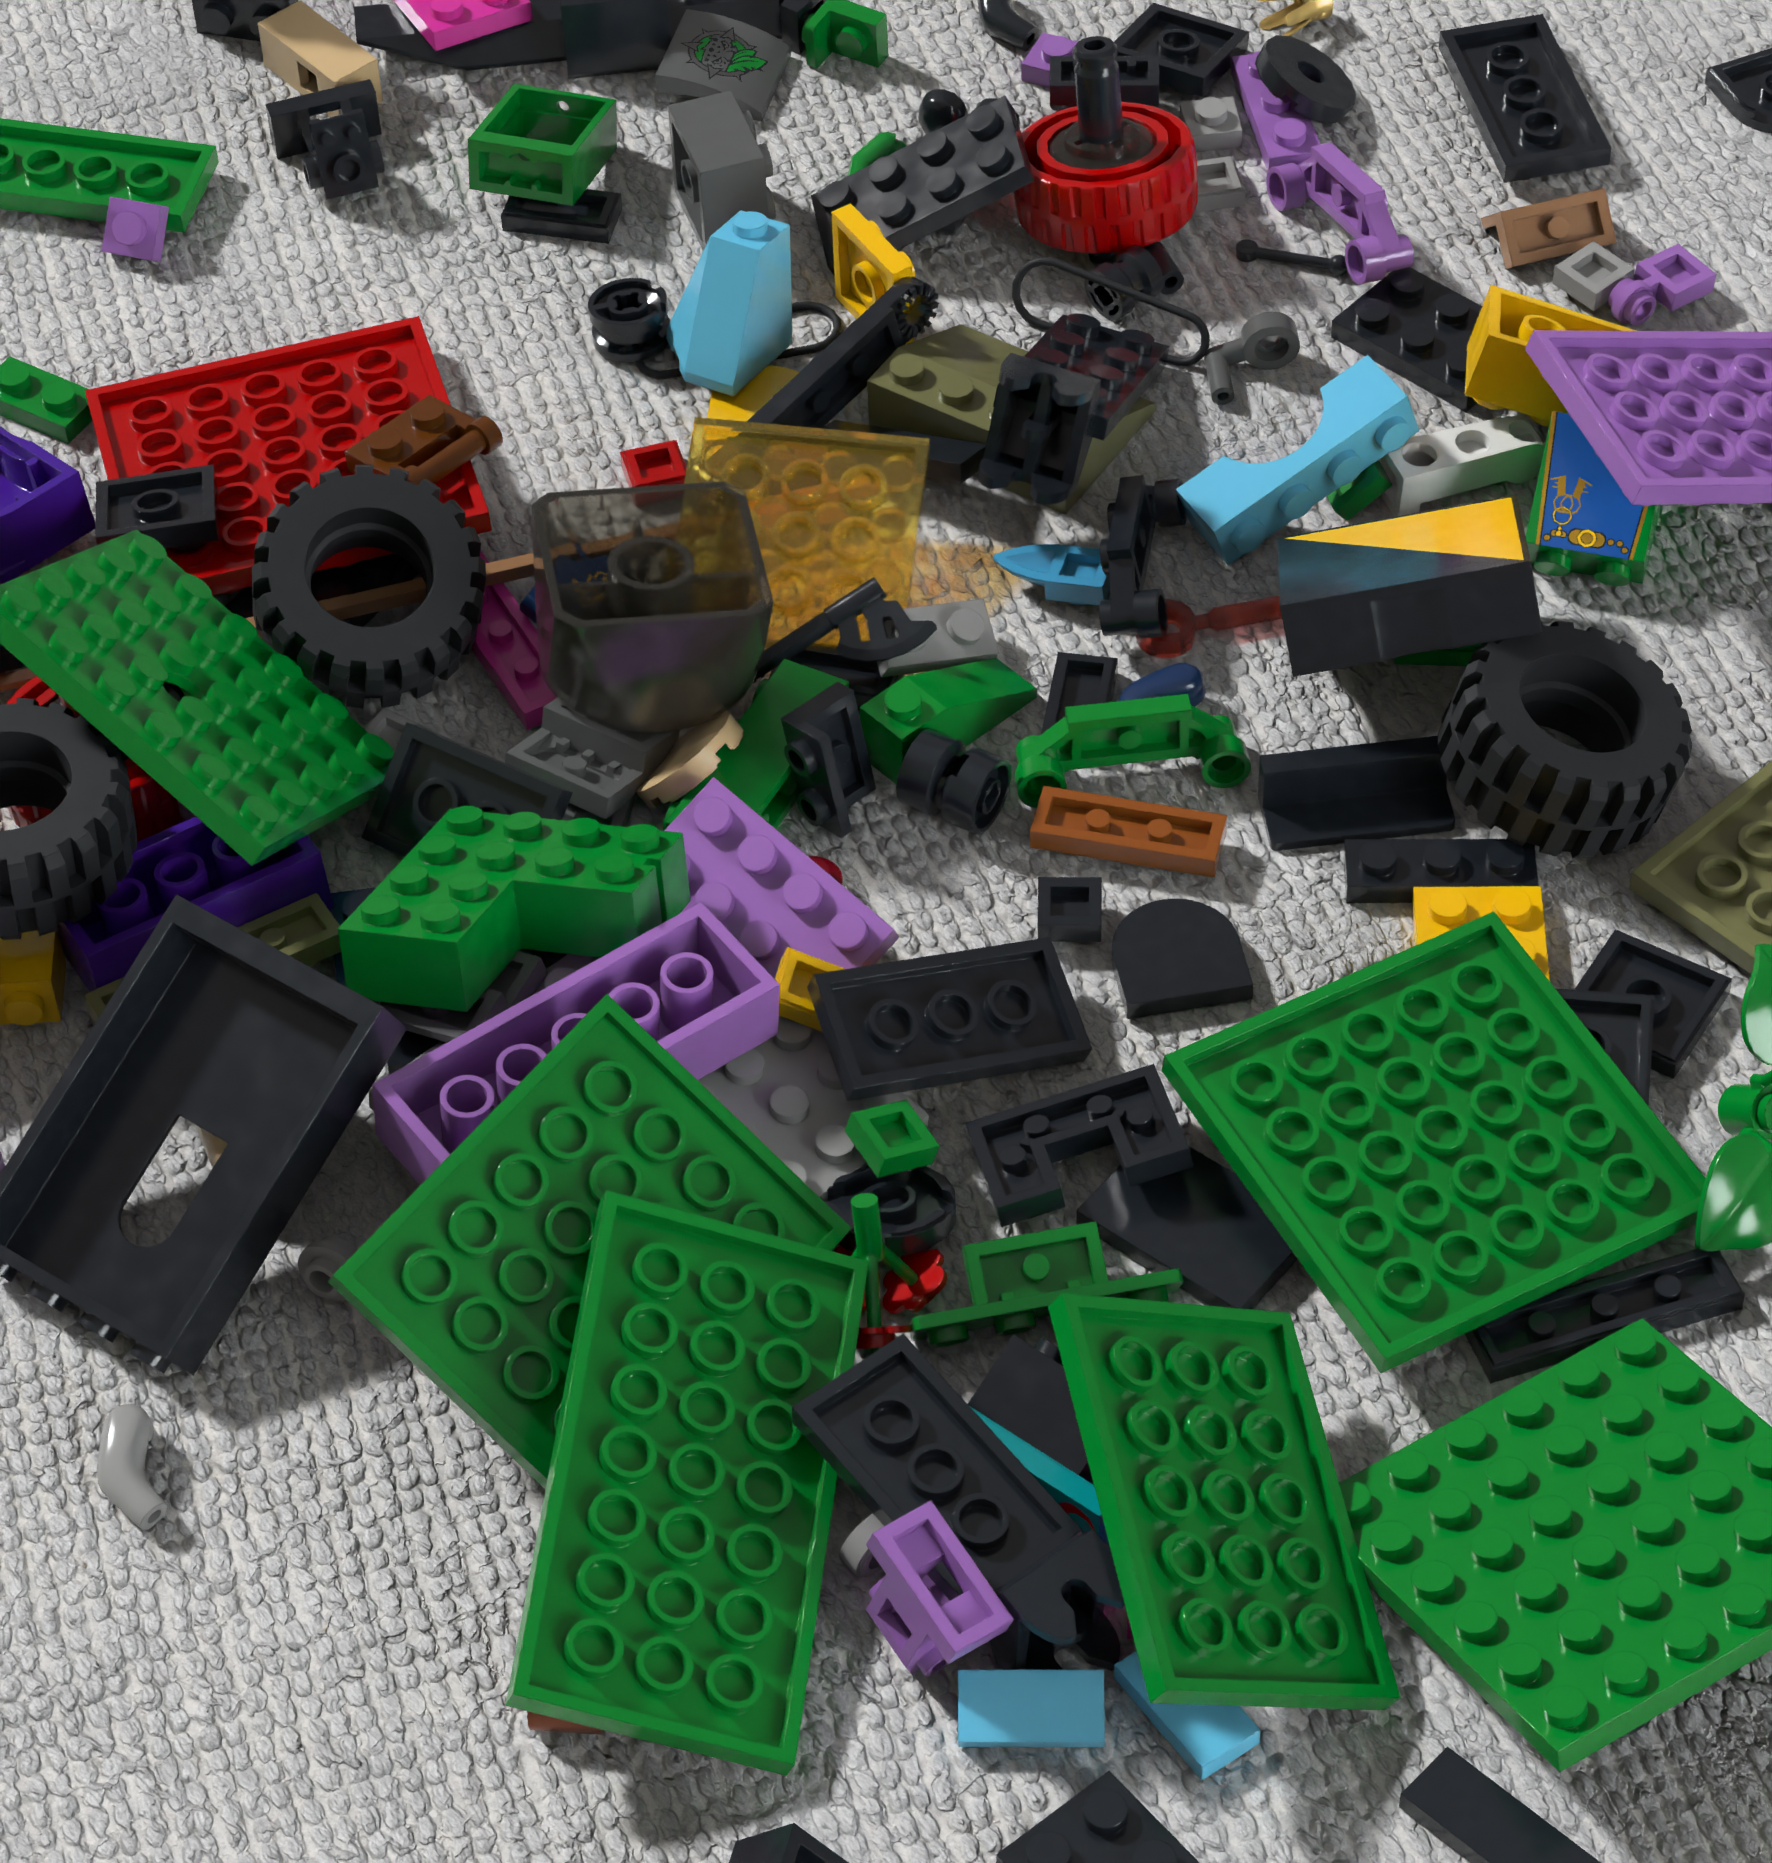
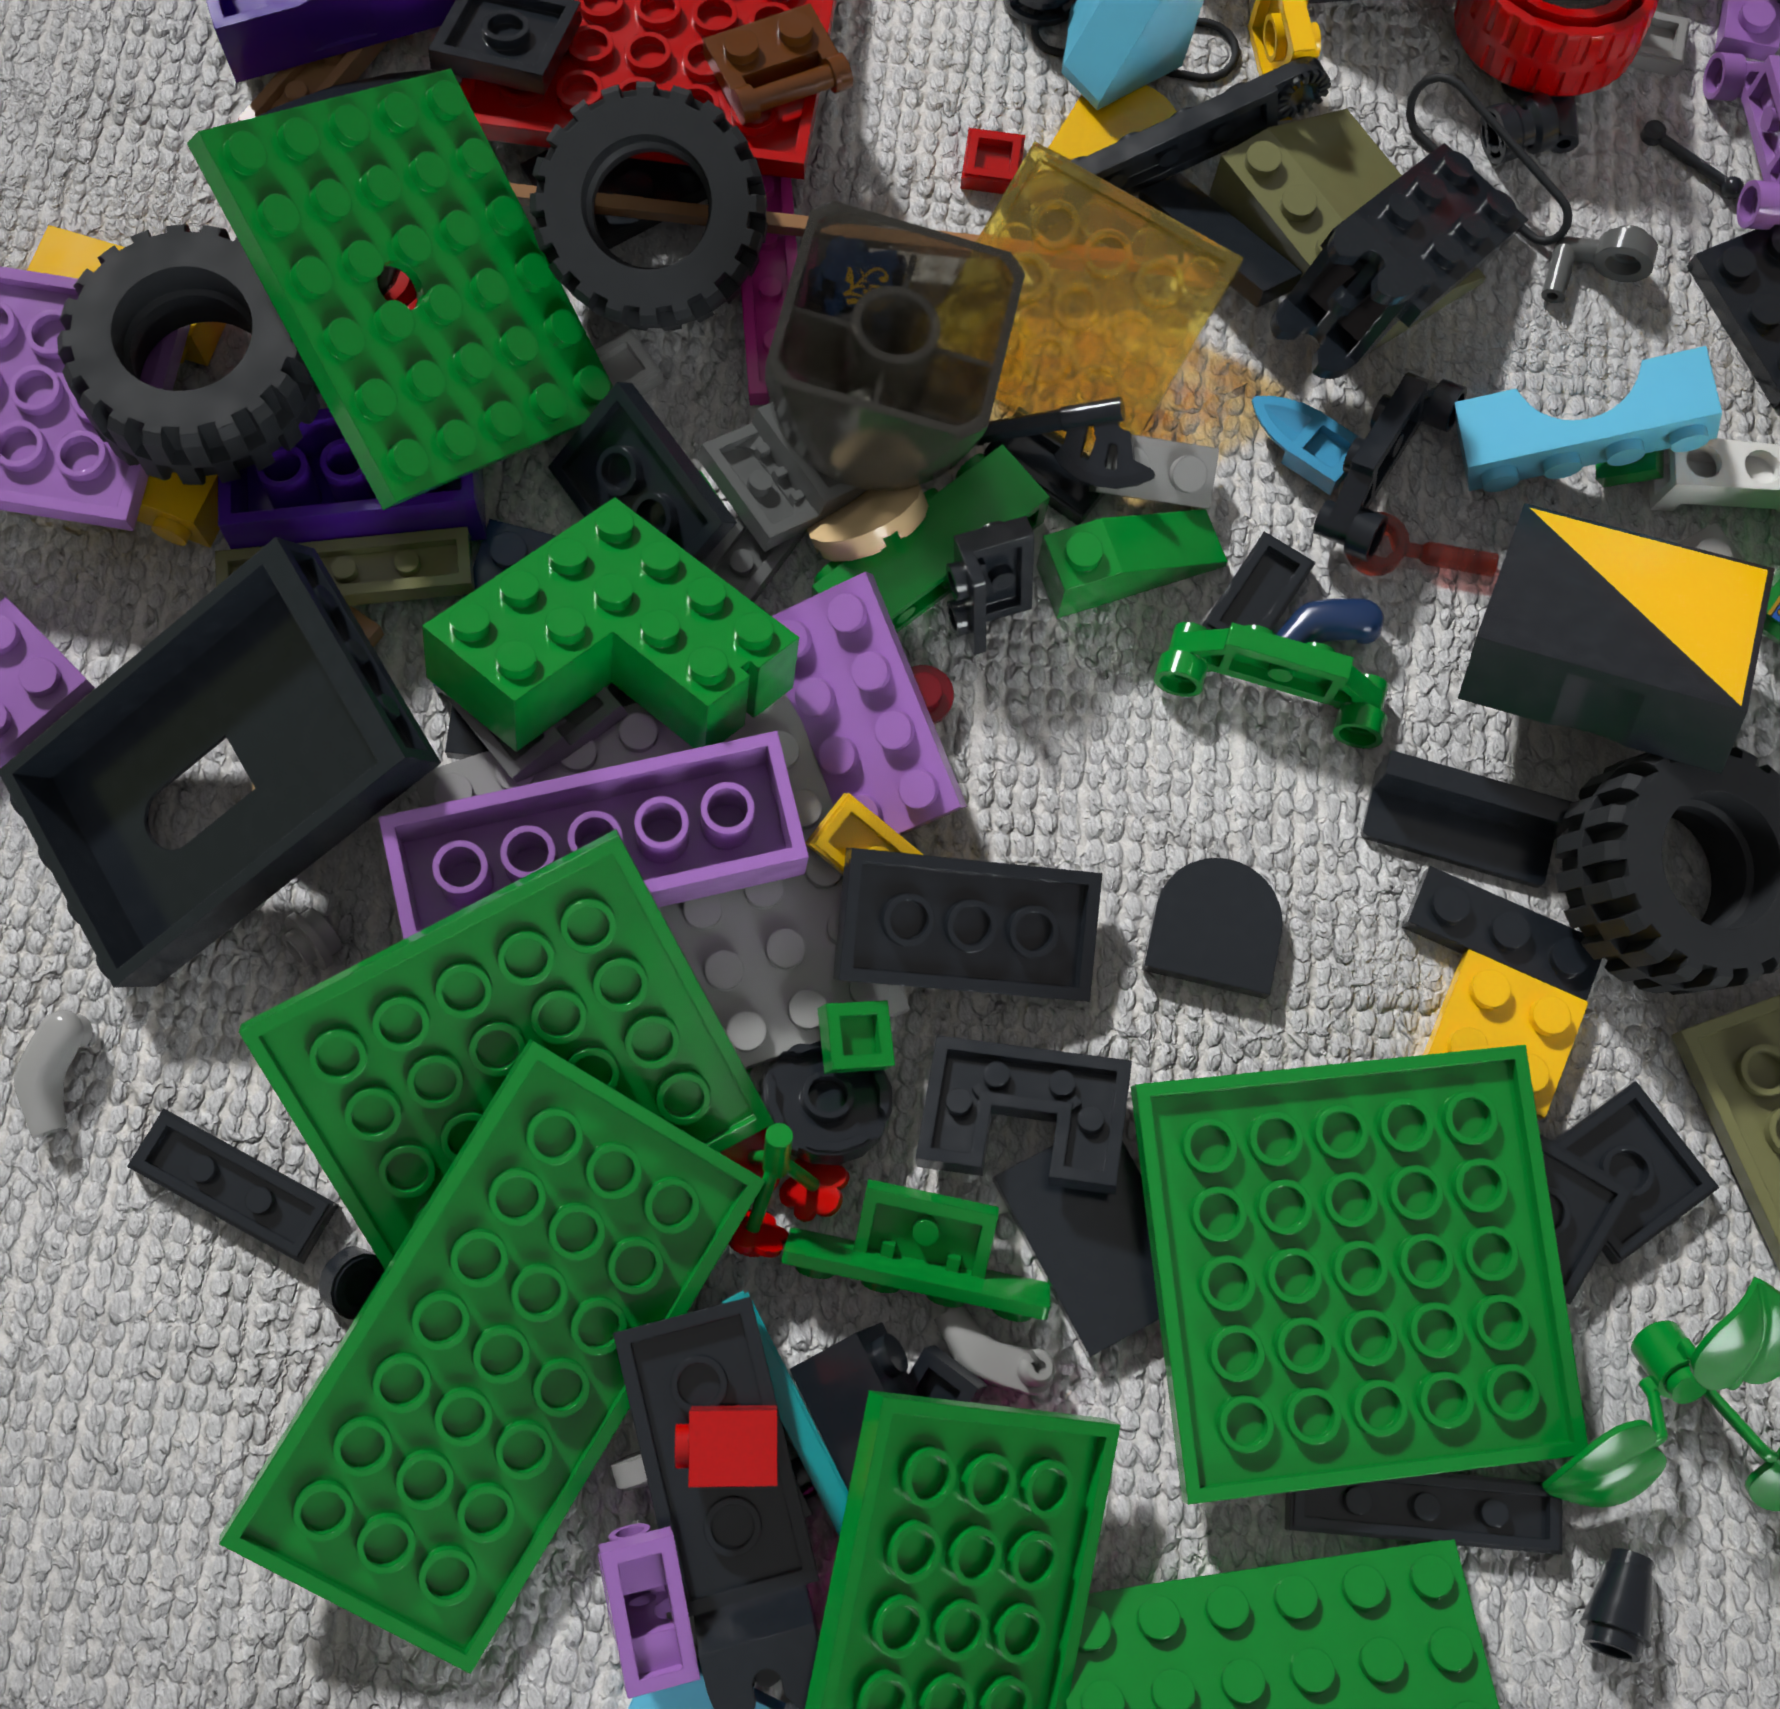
camera: 15 degrees right, 25 degrees up
black wheel [896,729,1012,834] -> none
dark orange plate [1030,786,1227,878] -> none
black plate [1037,877,1102,942] -> none
none -> black tile [127,1108,339,1264]
none -> black tile [319,1246,385,1320]
none -> red brick [675,1405,777,1488]

